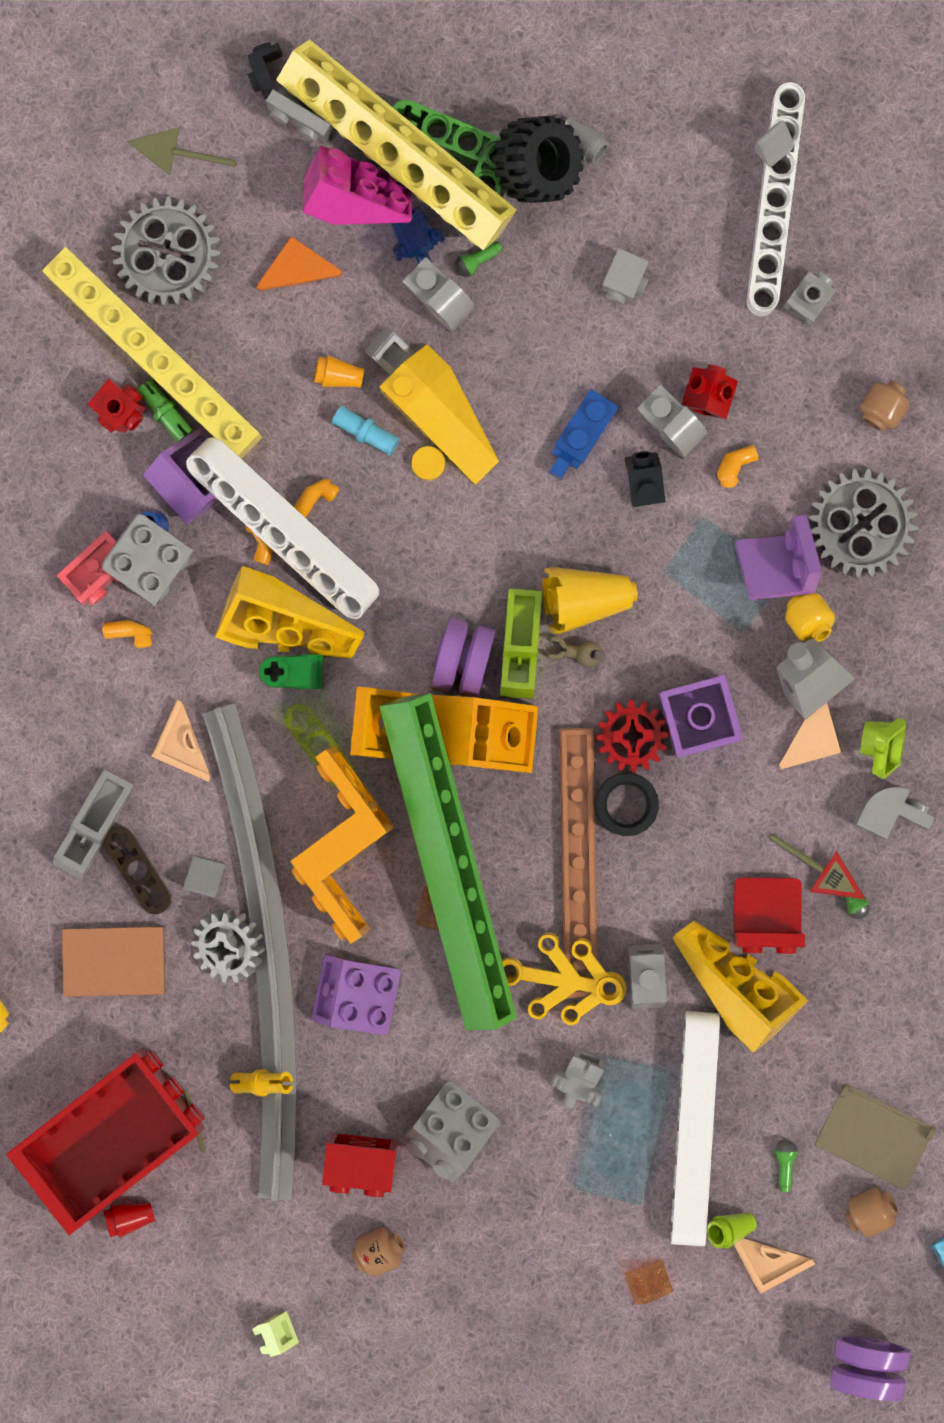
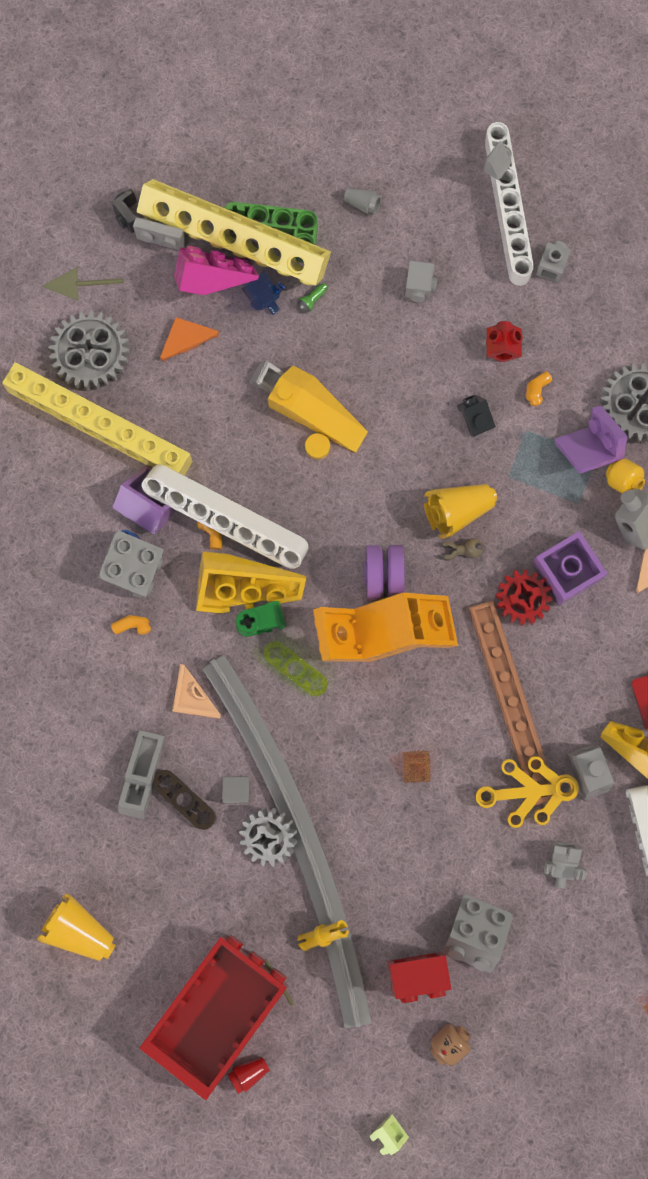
camera: 20 degrees left, 10 degrees down
coral bracket [56,531,120,606] -> none
nougat tile [62,927,165,997] -> none
red brick [87,379,147,433] -> none
bright green pin [137,379,194,443] -> none
light orange bracket [290,746,395,944] -> none
light orange arm [293,479,339,518] -> none
medium lavender bracket [311,954,401,1035] -> none
light orange cone [313,354,364,388] -> none
medium azure pin [331,405,400,456] -> none
bright green brick [379,693,517,1031] -> none
light grey brick [403,257,475,333] -> none
black tyre [493,116,584,203] -> none
lime slope [500,588,542,699] -> none
blue hinge [549,389,619,480] -> none
clear light blue tile [575,1057,673,1205] -> none
black tyre [595,773,659,836] -> none
light grey brick [636,384,708,459] -> none
medium nougat head [860,380,910,432] -> none

